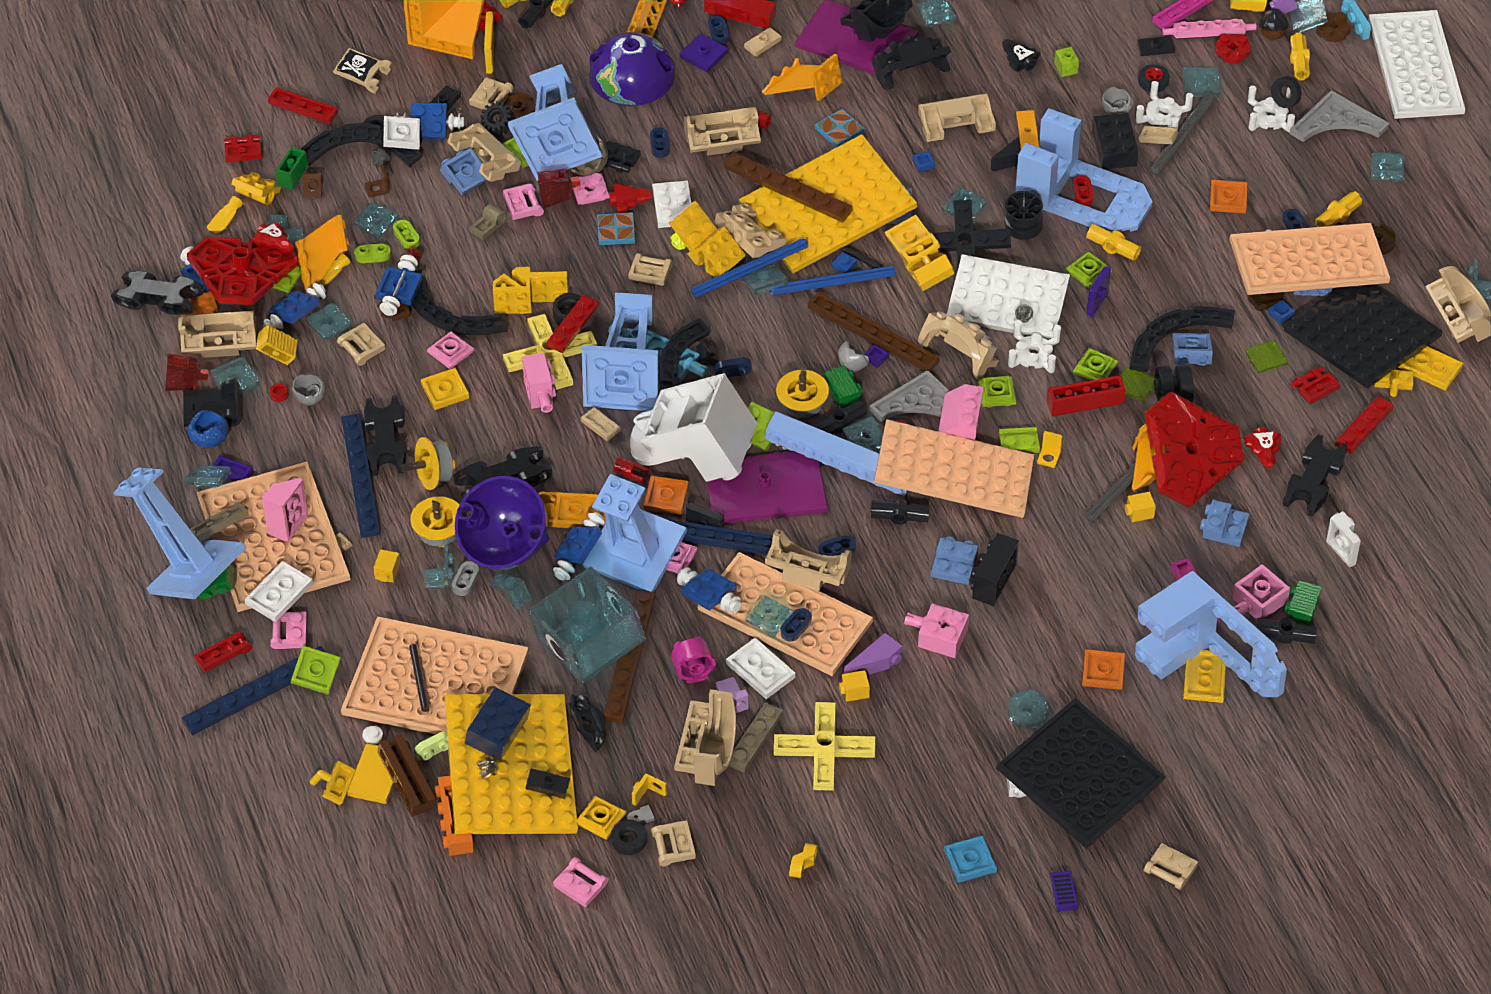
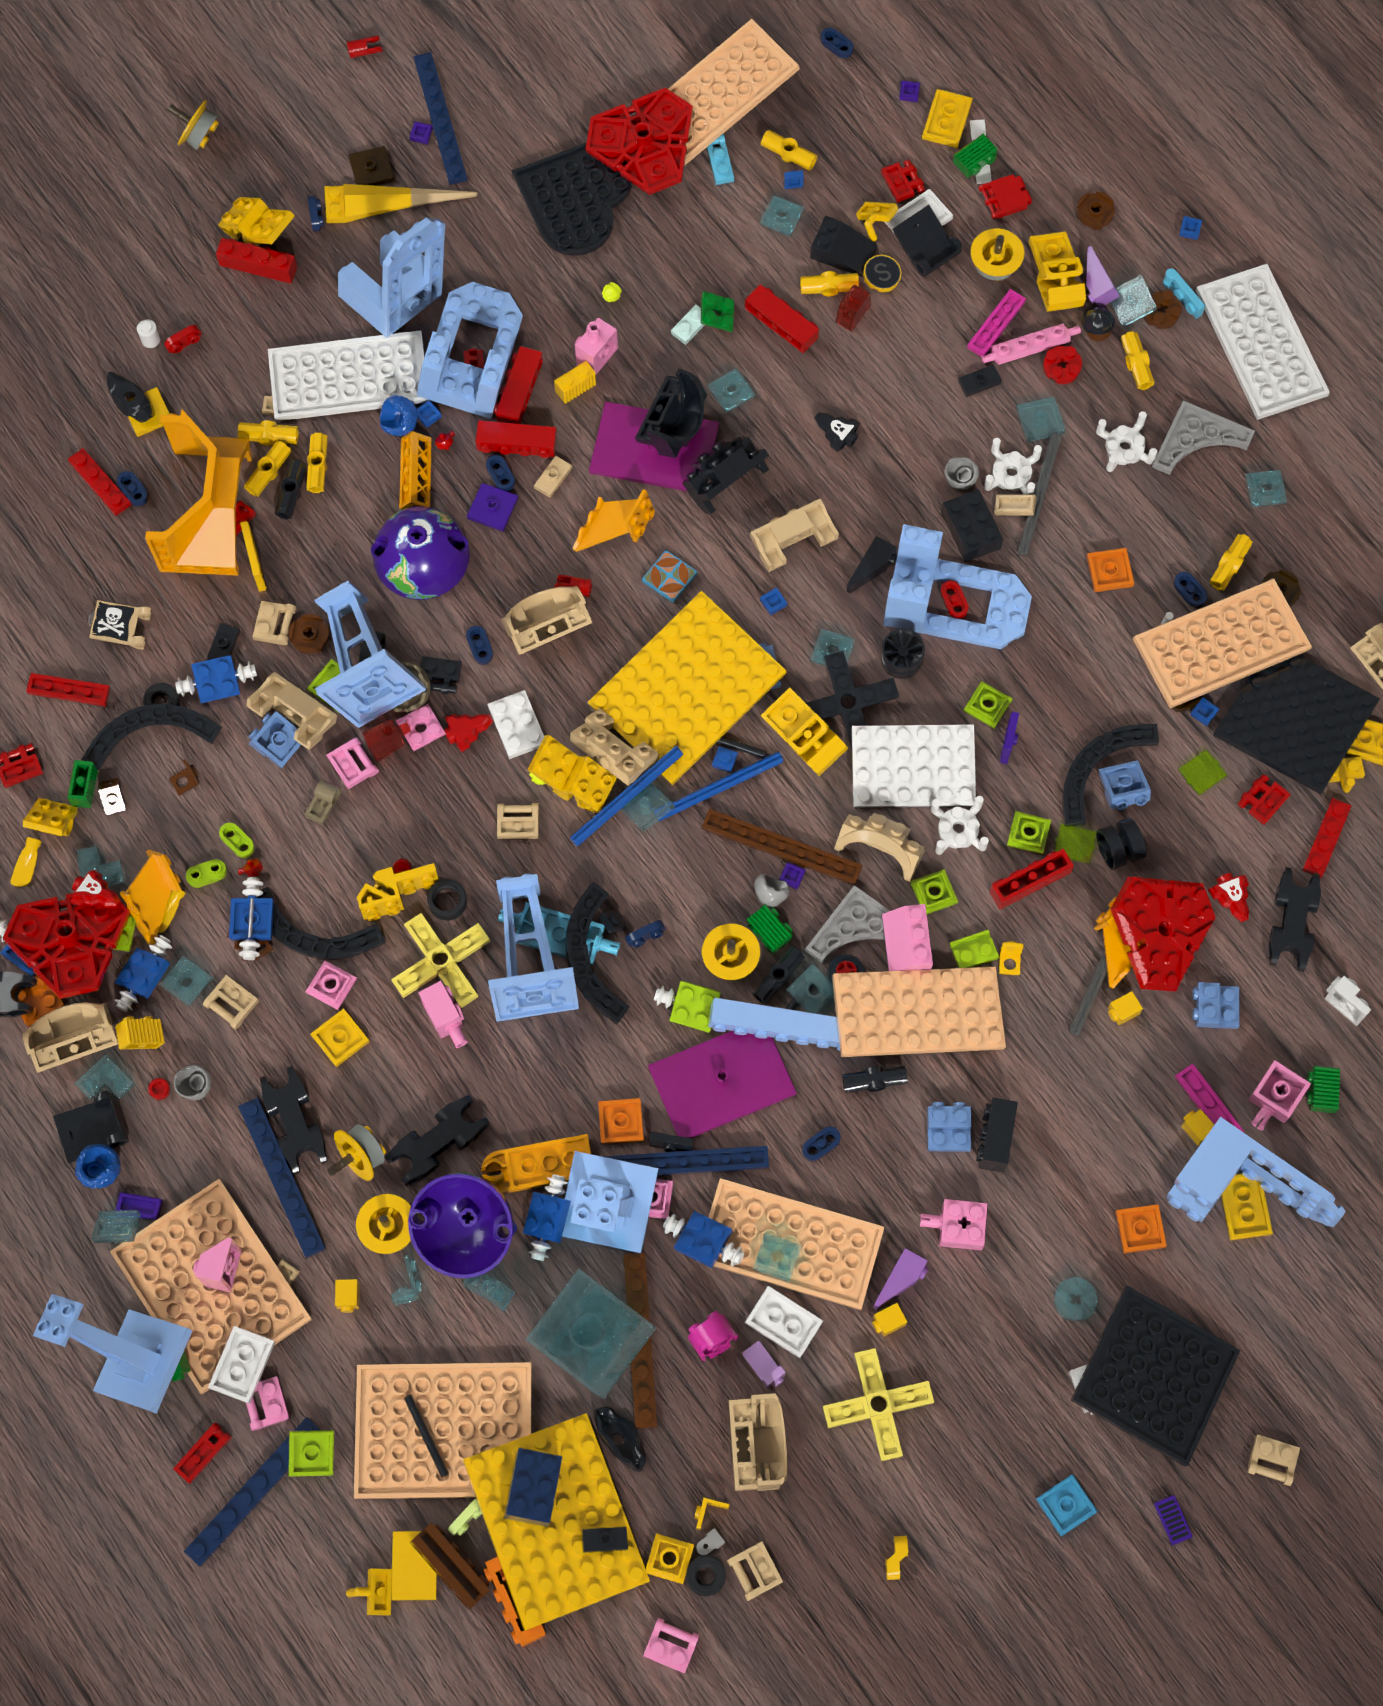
camera: 15 degrees left, 20 degrees up
clear red torso [165,354,208,391] -> none
dark tan plate [190,502,249,542] -> none
clear light blue piece [353,202,399,237] -> none
white plate [362,726,383,745] -> none
dark grey plate [372,149,391,167] -> none
white tile [383,116,420,149] -> none
light grey plate [452,561,479,596] -> none
clear smoke plate [477,756,499,778] -> none
black tyre [480,101,515,136] -> none
red plate [547,294,600,353] -> none
tan plate [581,407,621,442] -> none
tile [597,213,635,245] -> none
red hinge [613,456,651,484] -> none
white piece [630,373,757,482] -> none
reddish brown plate [724,152,853,223] -> none
dark tan plate [729,702,783,773] -> none
tan piece [765,529,852,592] -> none
dark blue plate [781,608,812,642] -> none
clear smoke plate [1015,304,1033,323] -> none
light orange tile [1016,110,1039,150] -> none
lime brick [1054,47,1079,77] -> none
yellow piece [1086,224,1141,261] -> none
black wheel [1138,64,1170,92] -> none
black piece [1256,618,1317,644] -> none
black tyre [1271,76,1302,108] -> none

